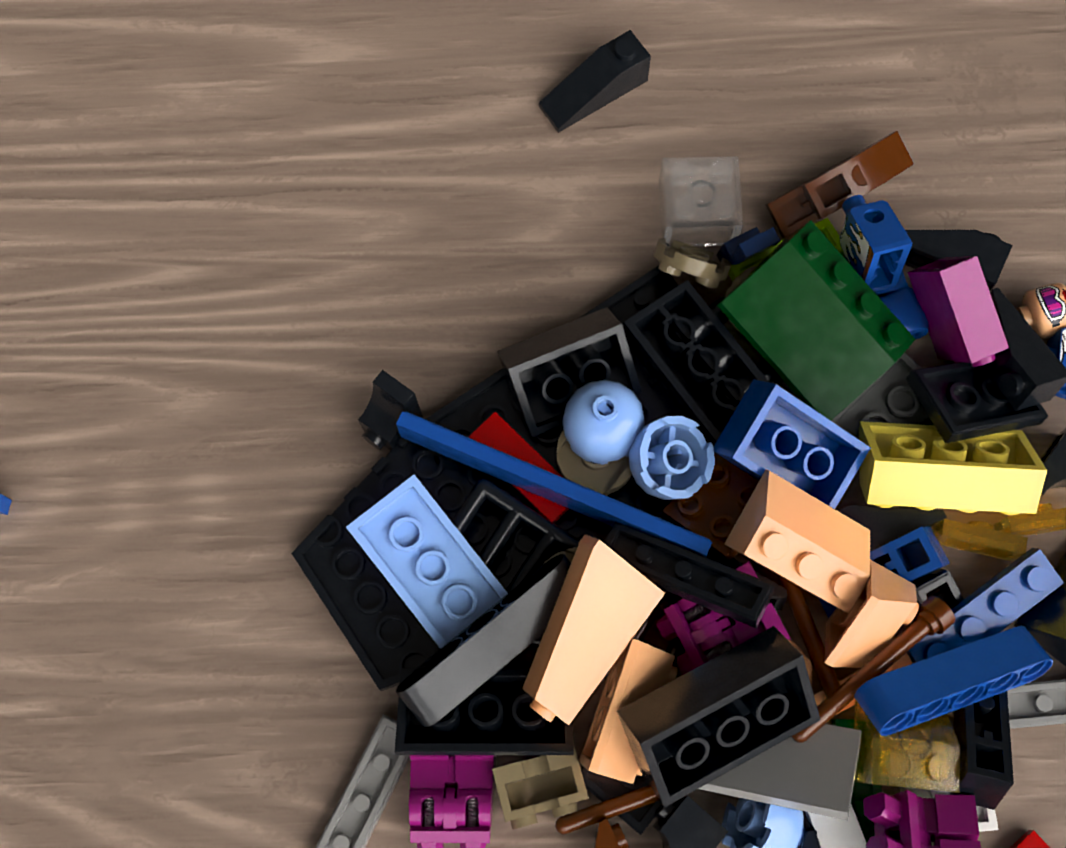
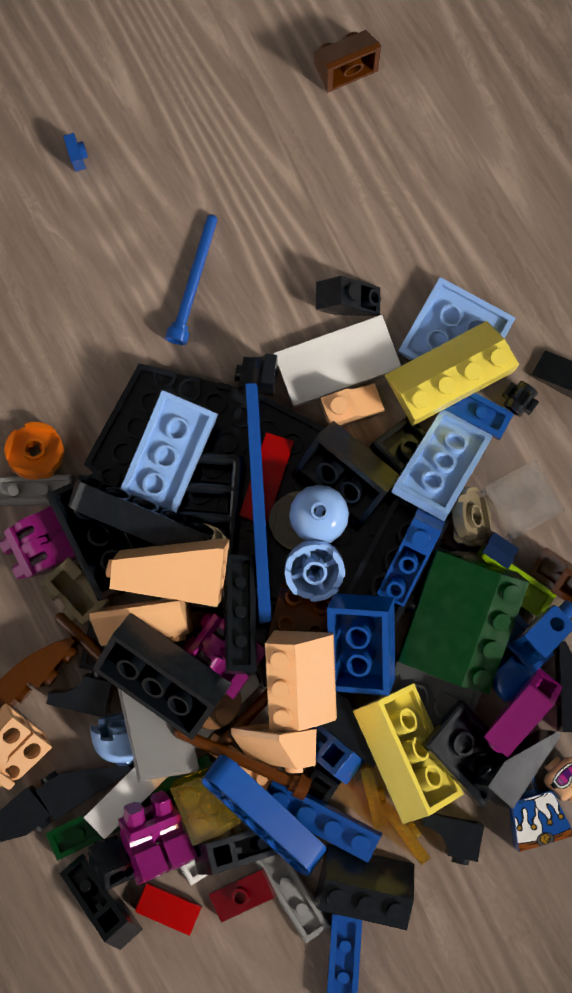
camera: 65 degrees right, 10 degrees up
none -> orange plate [4,422,64,480]
none -> blue piece [164,214,217,346]
none -> dark red plate [209,867,276,923]
none -> white tile [274,315,401,408]
none -> reddish brown slope [314,30,381,93]
none -> black slope [316,276,381,316]
none -> light nougat arch [320,383,385,427]
none -> black tile [369,416,426,475]
none -> blue slope [377,507,446,607]
none -> light yellow slope [385,321,519,426]
none -> light blue plate [391,410,493,521]
none -> light blue plate [398,277,516,361]
none -> blue plate [444,393,514,440]
none -> black gear [502,381,539,417]

